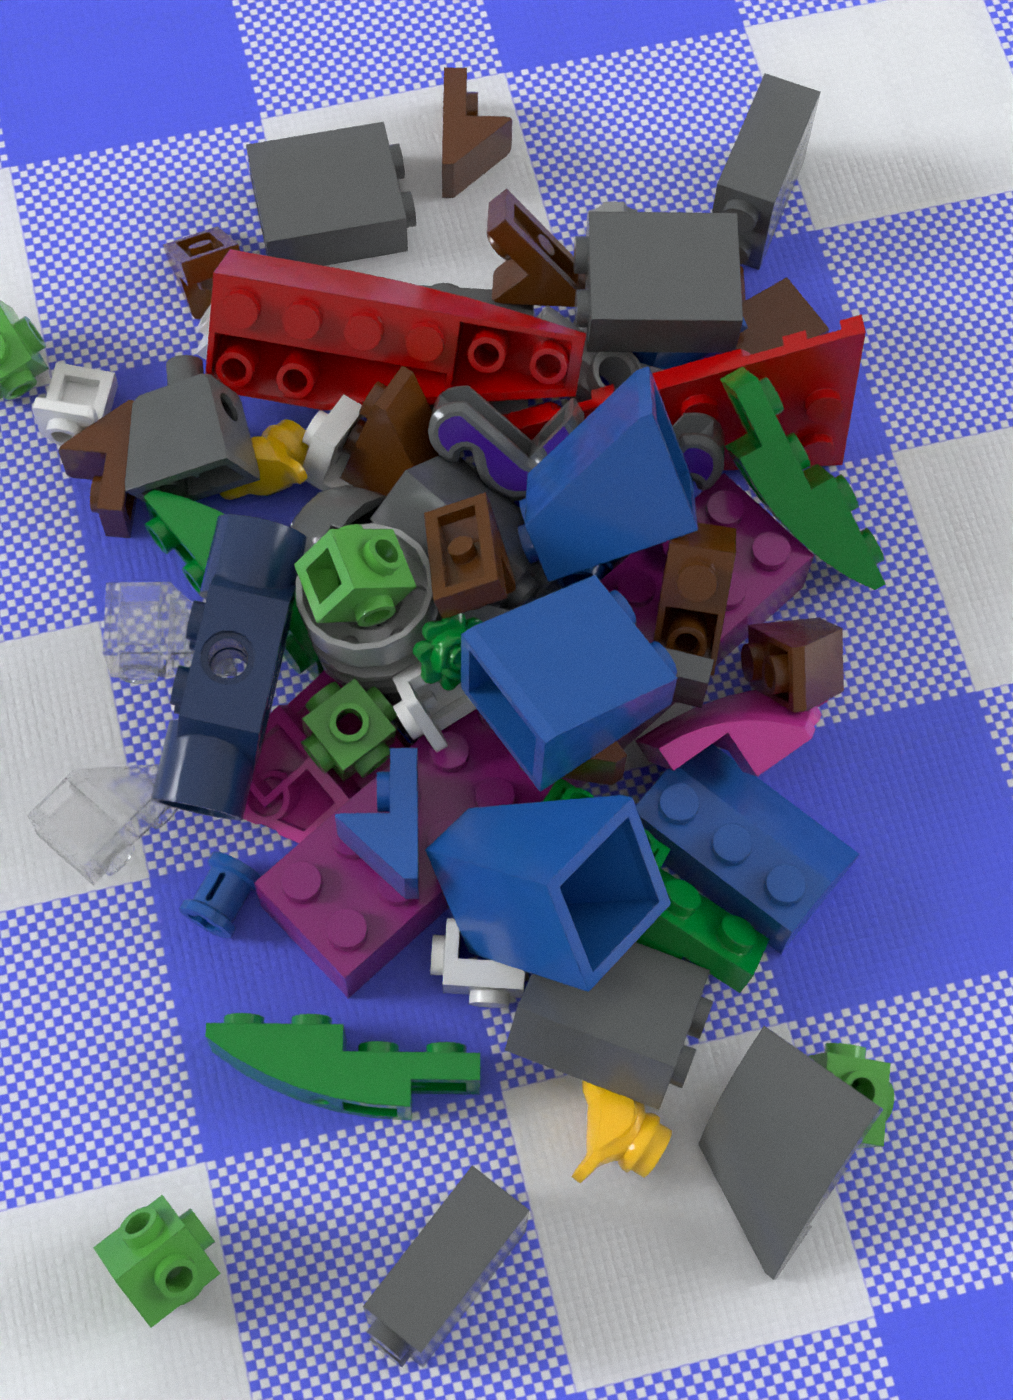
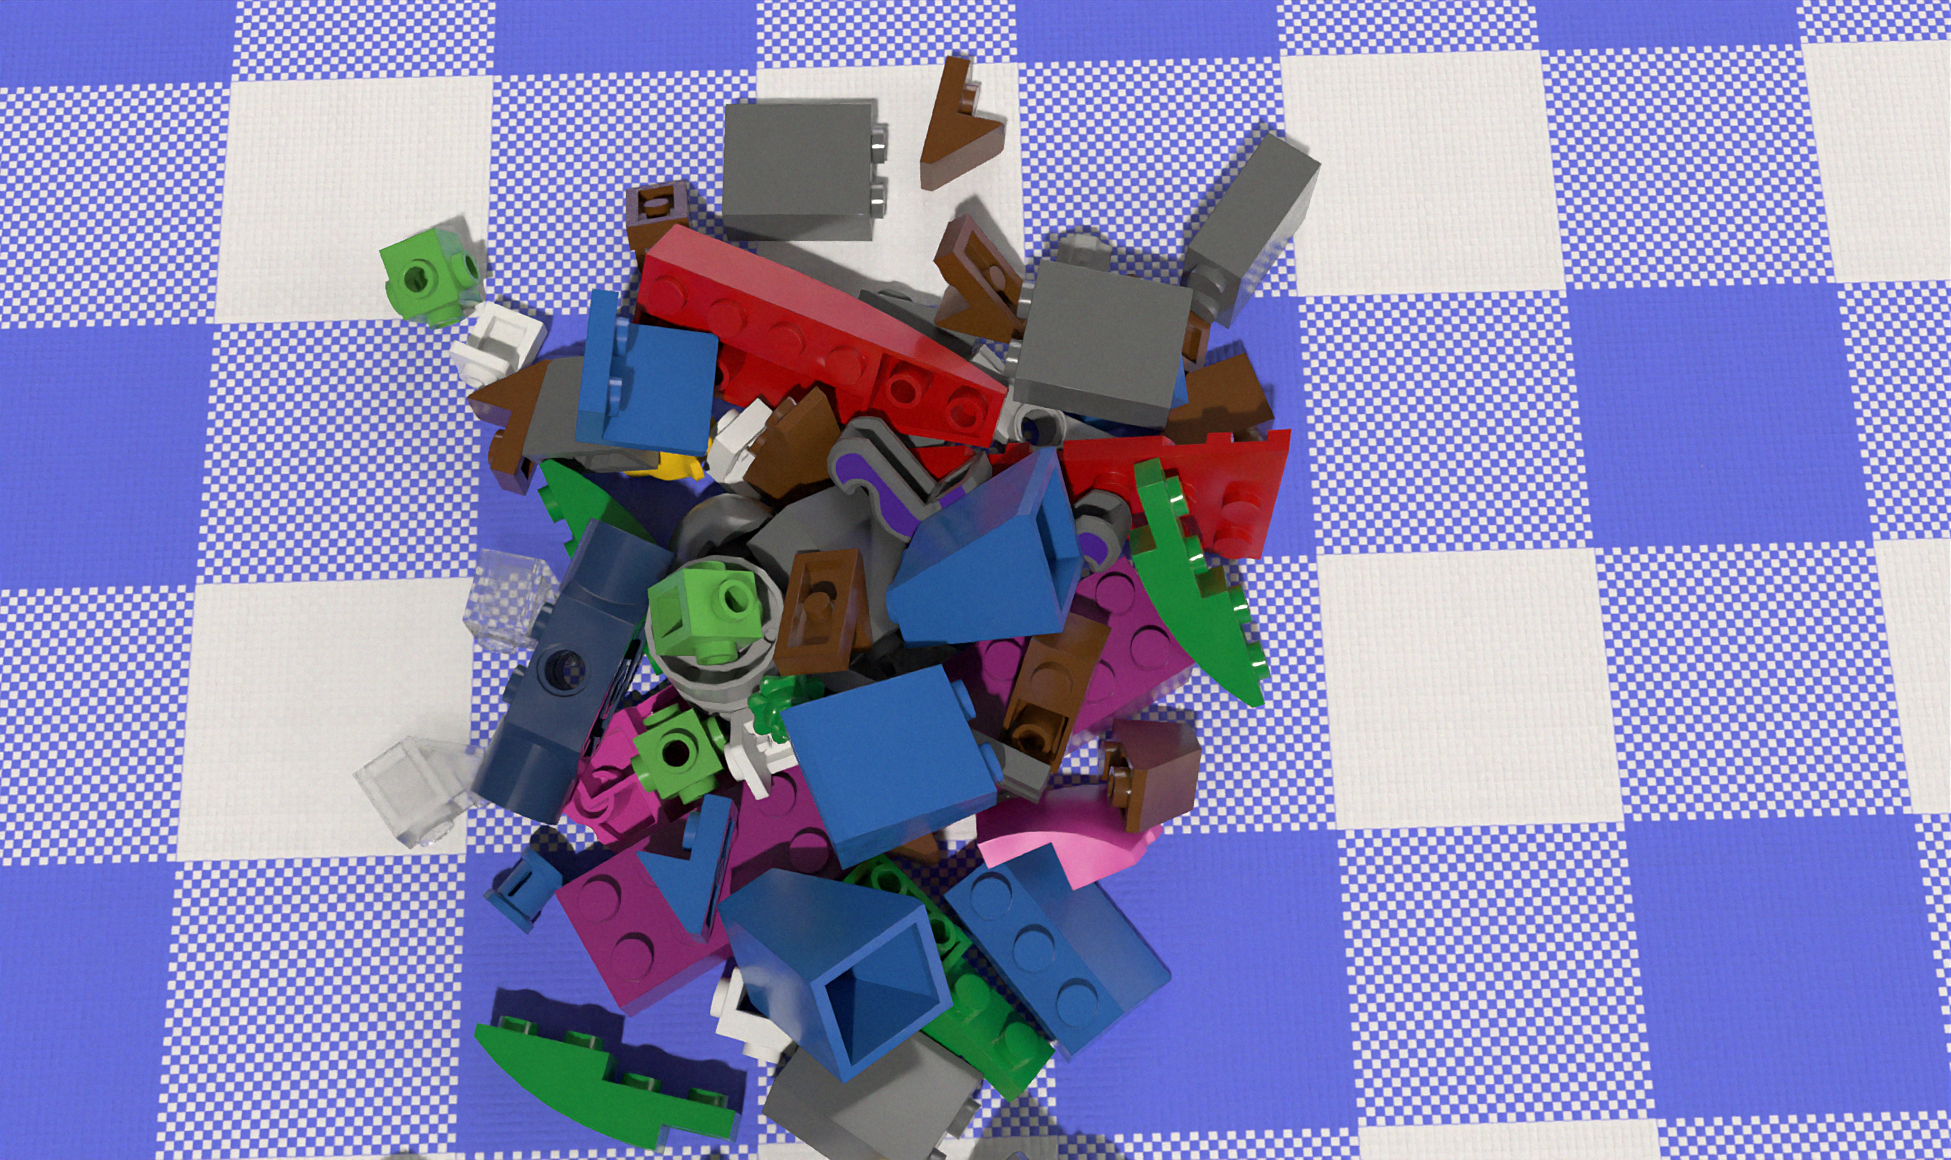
camera: 15 degrees right, 5 degrees up
none -> blue bracket [575,288,718,457]

